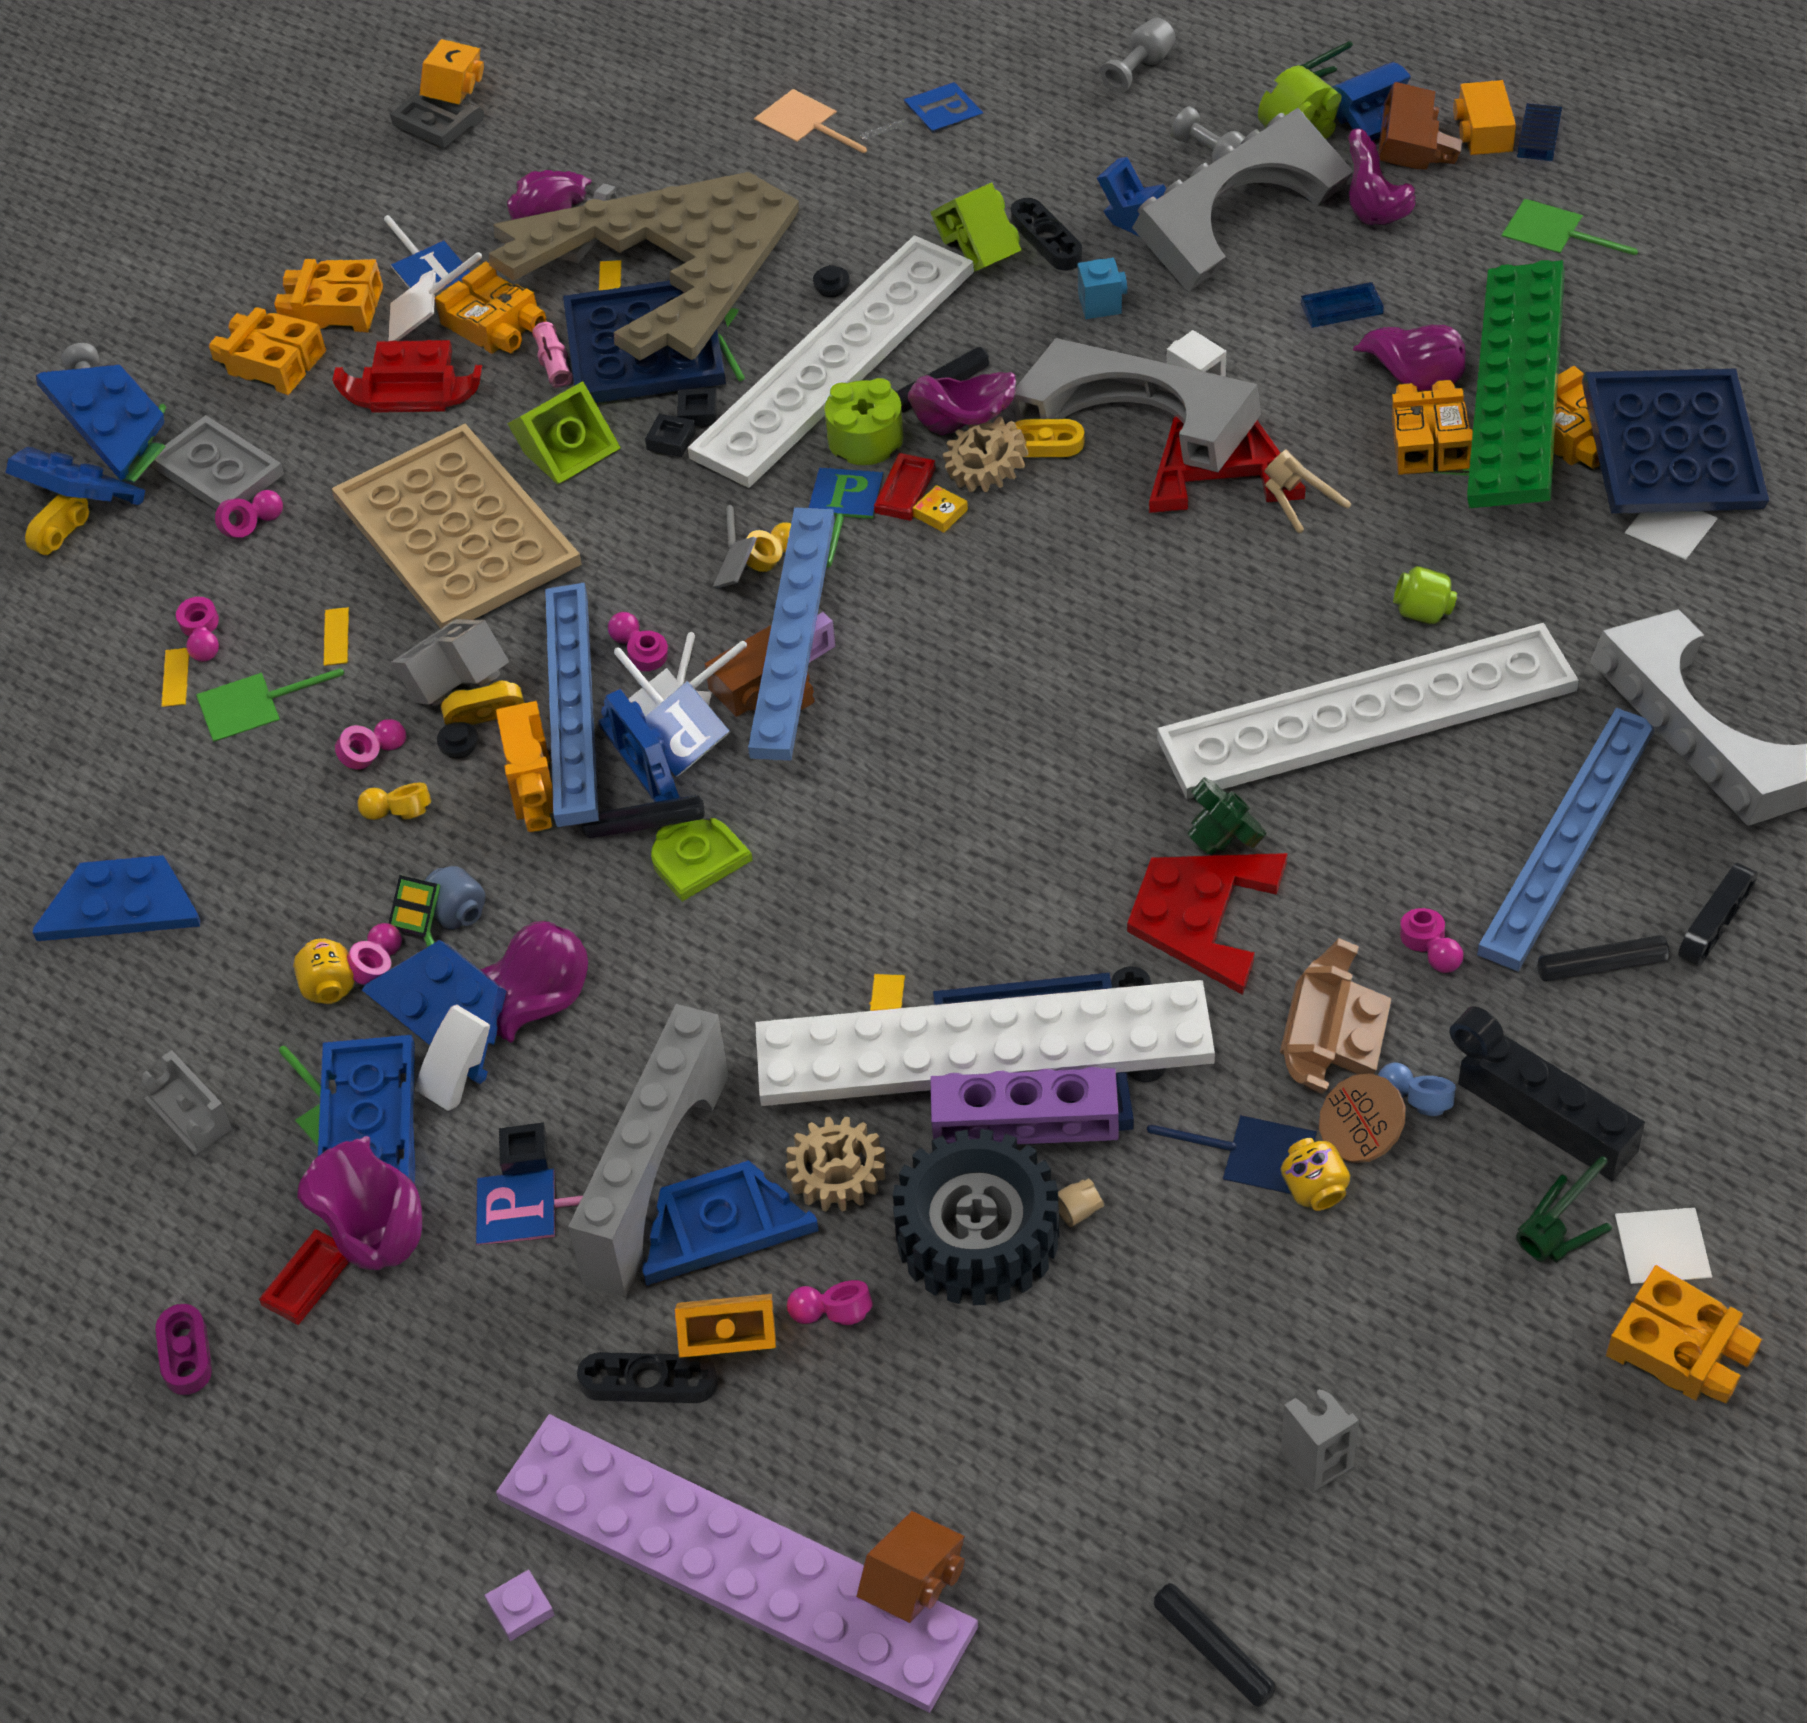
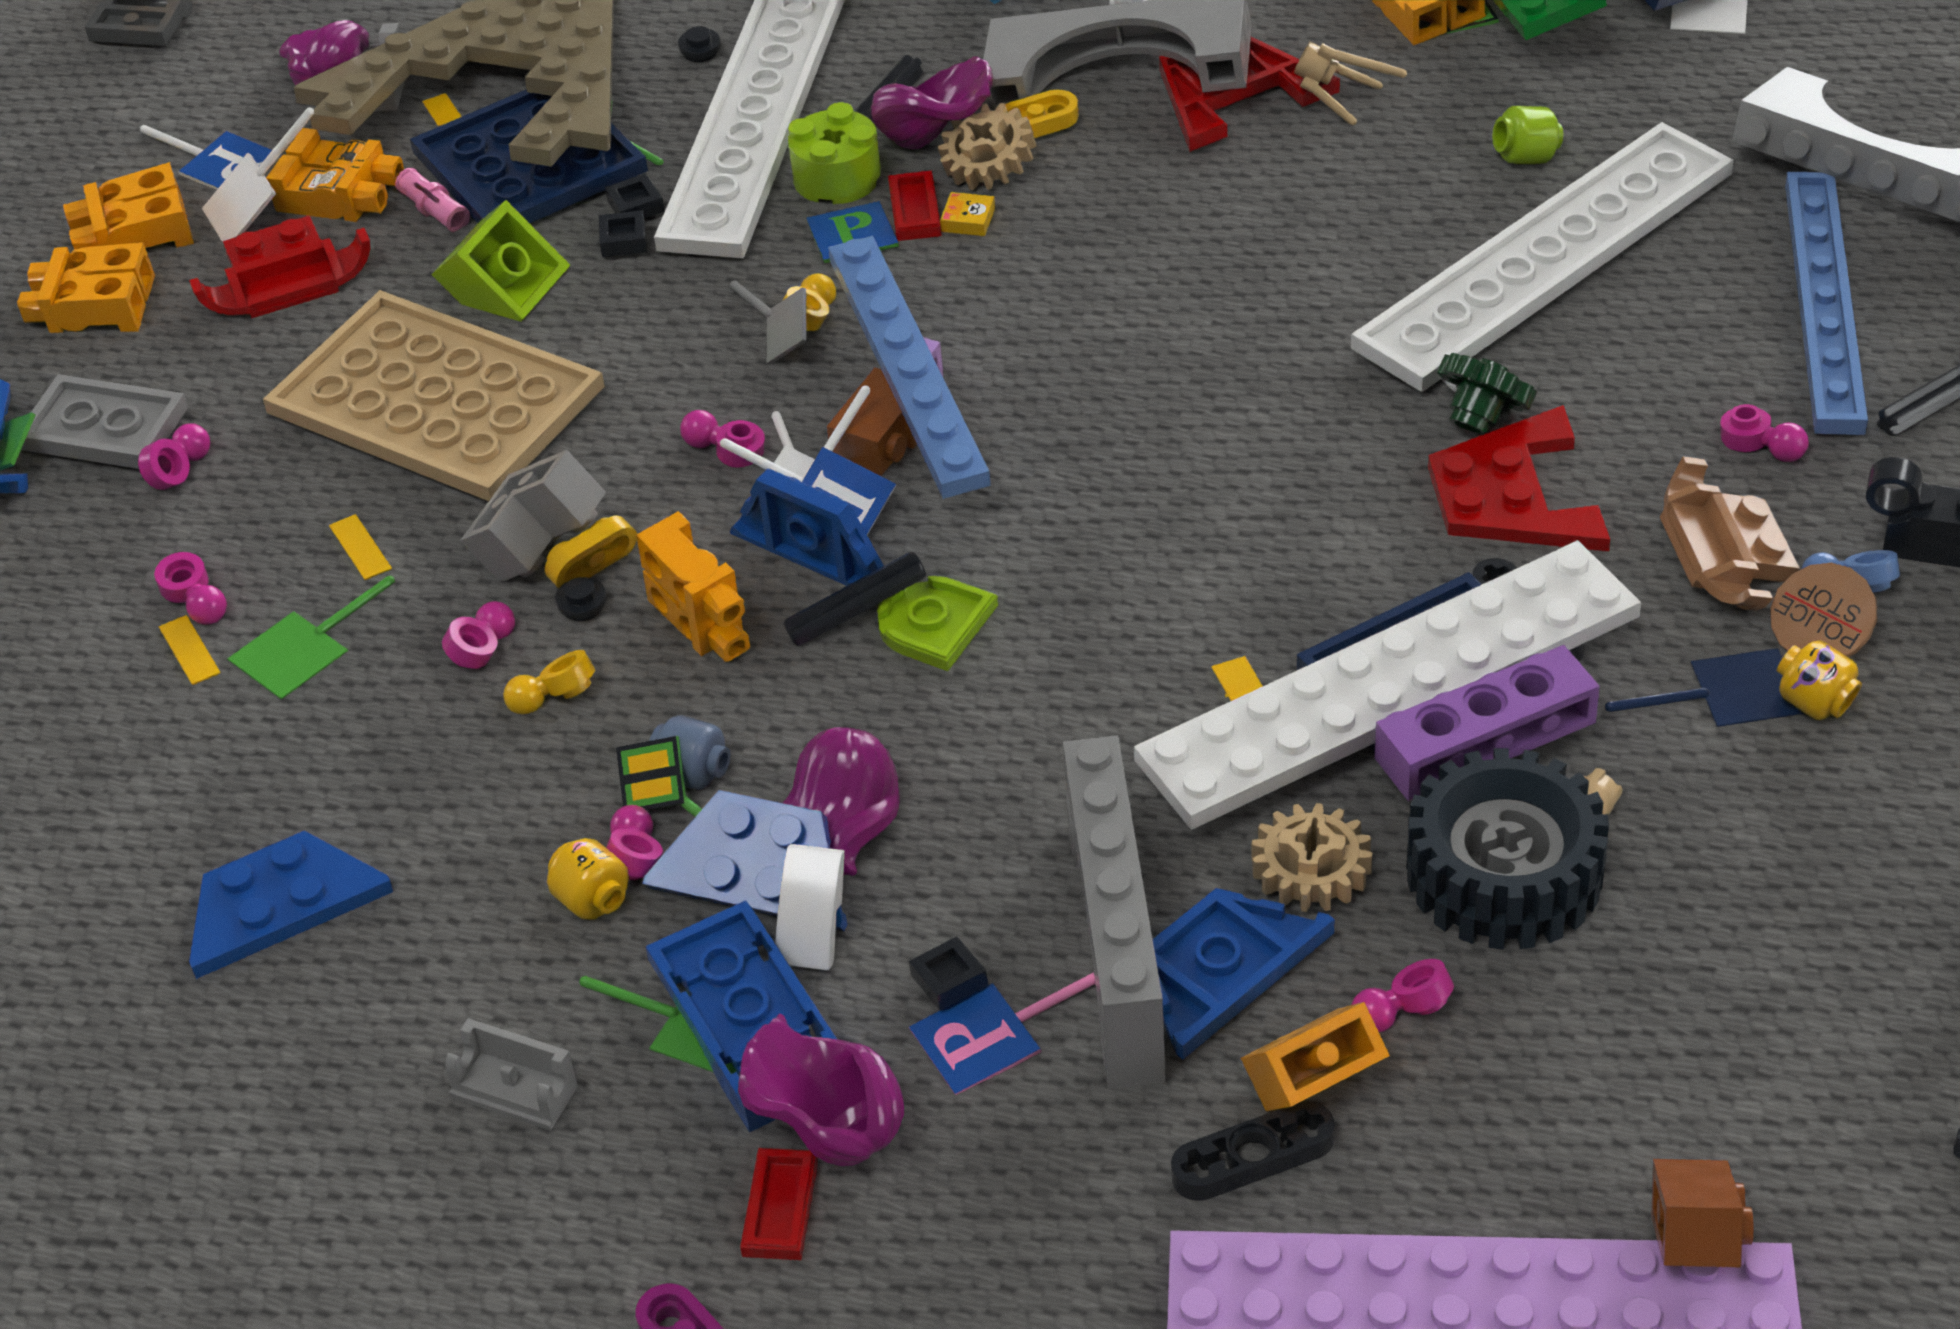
camera: 25 degrees left, 5 degrees down
medium blue plate [545,583,599,827] -> none

